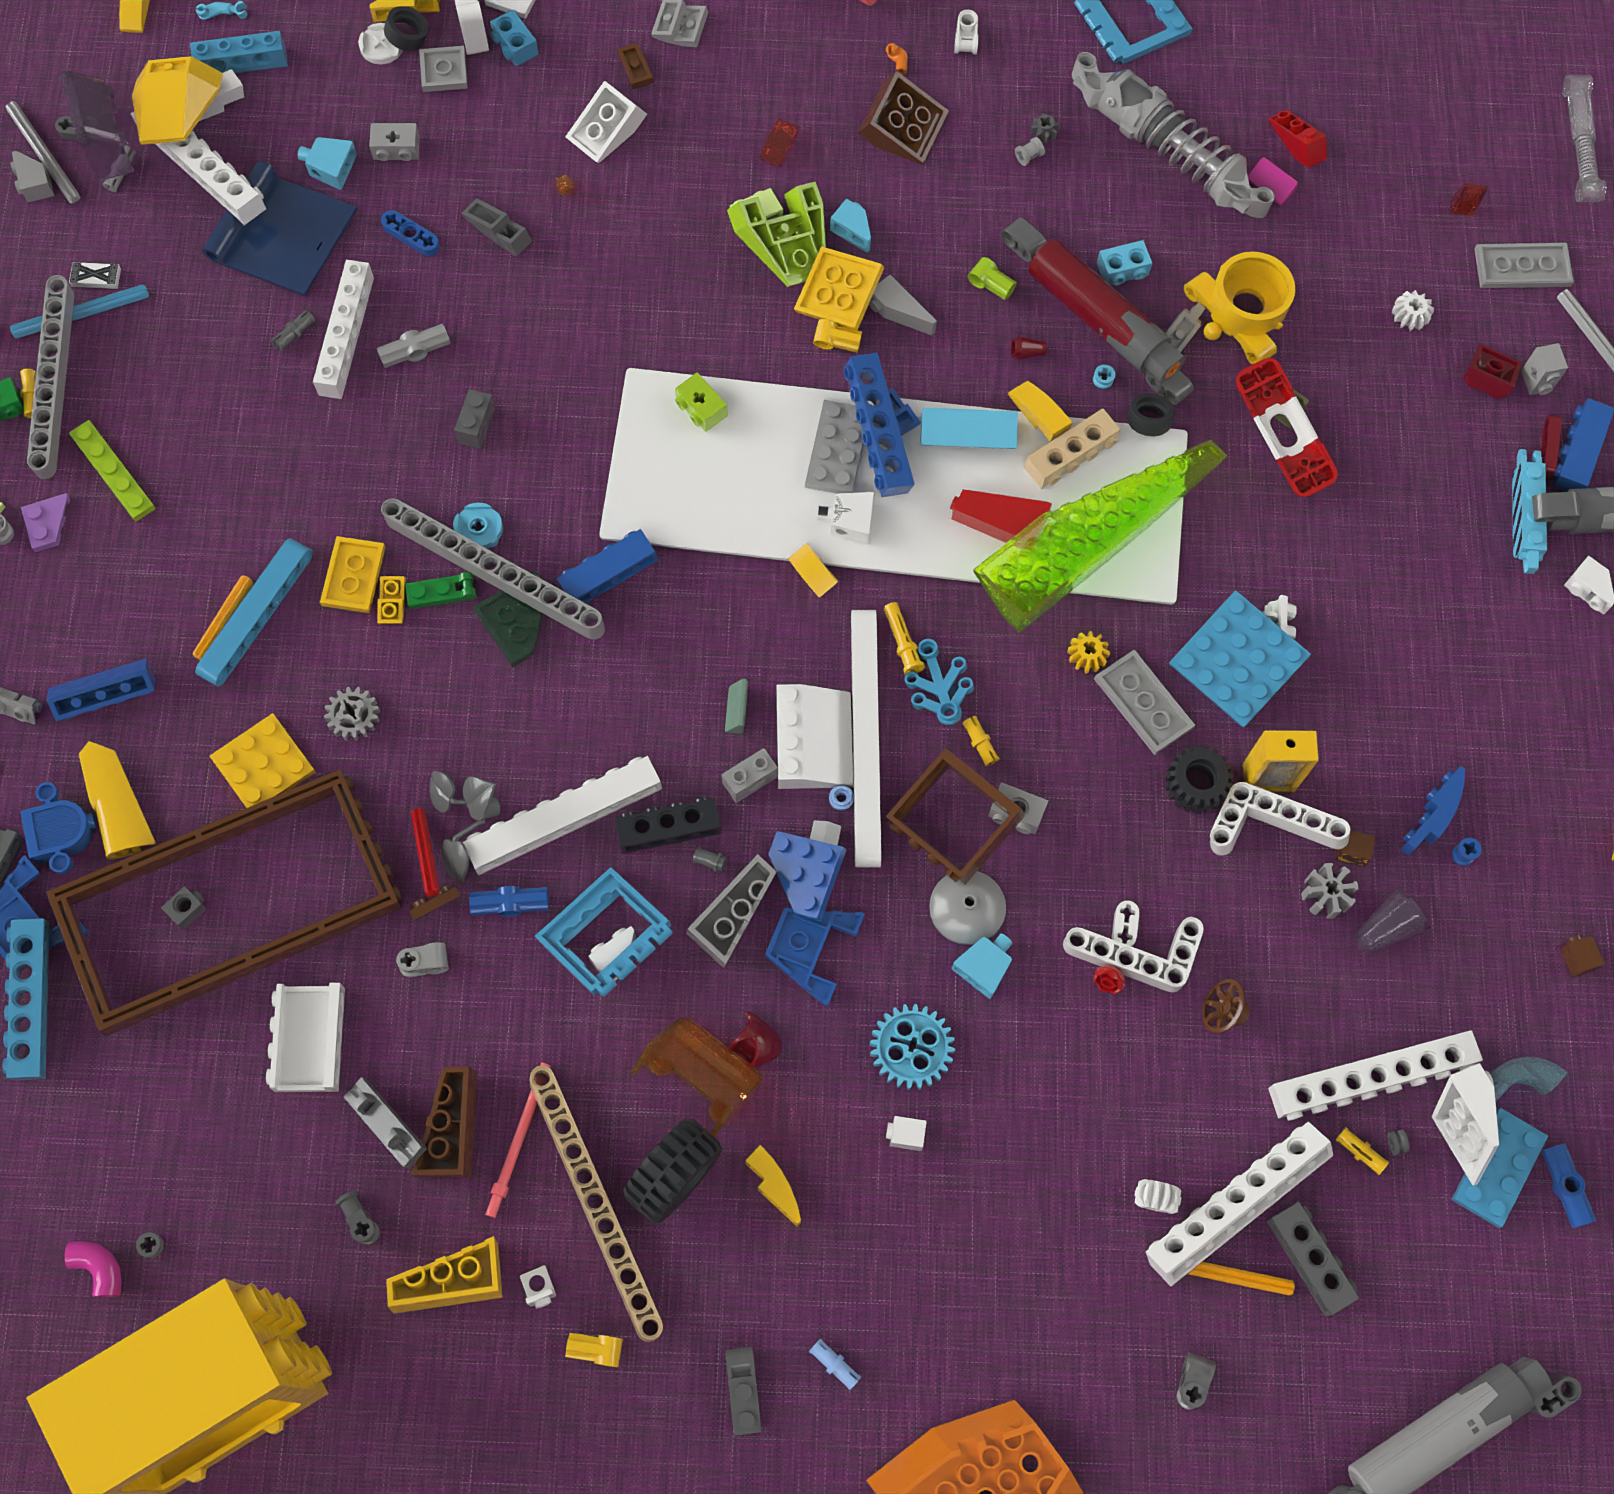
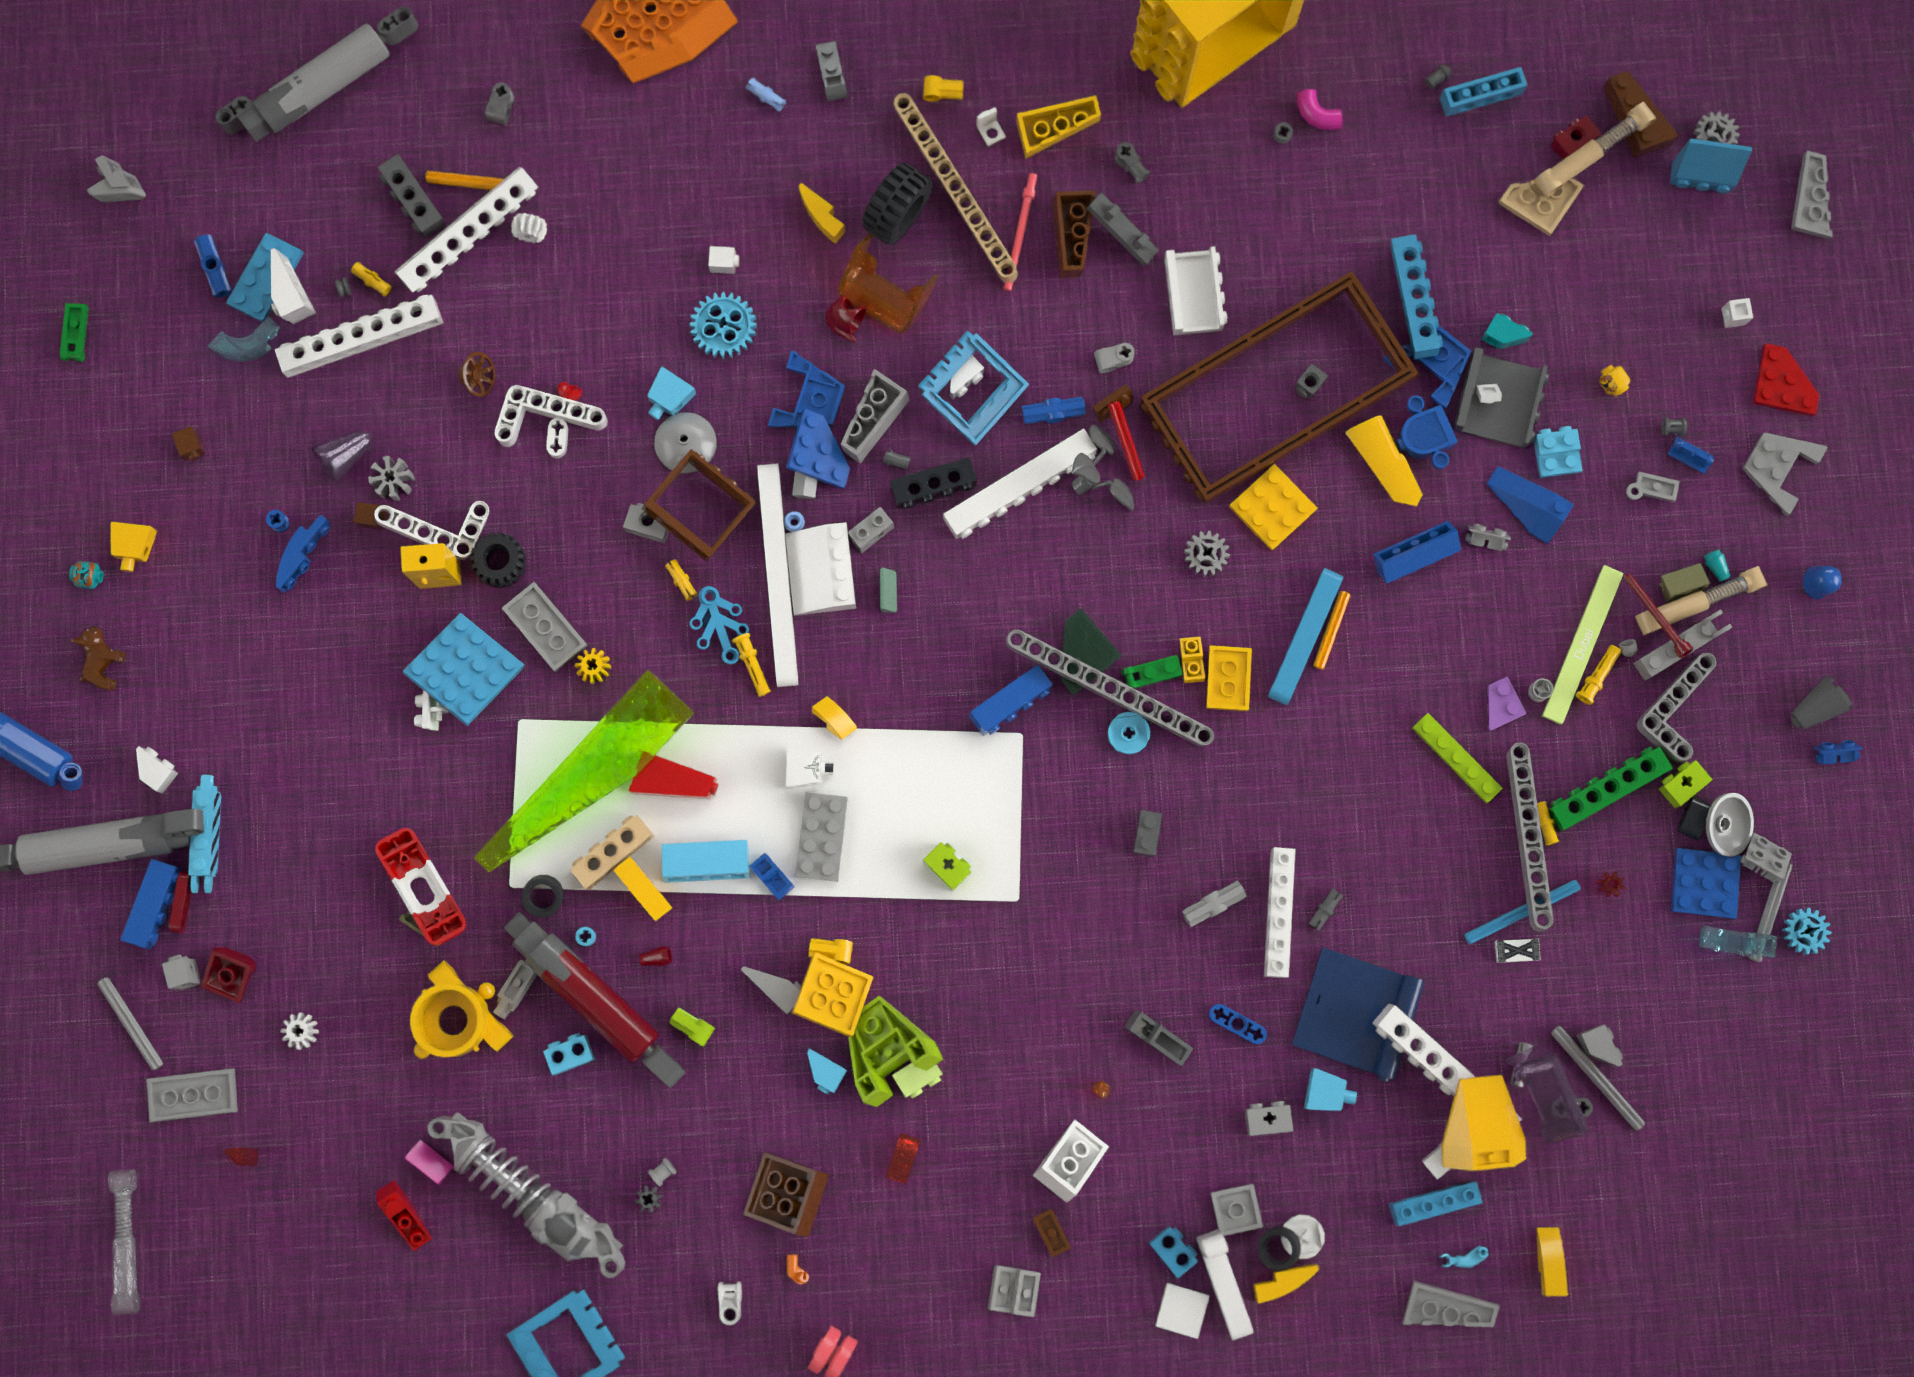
camera: 175 degrees right, 10 degrees up
blue brick [844,353,915,498] -> none

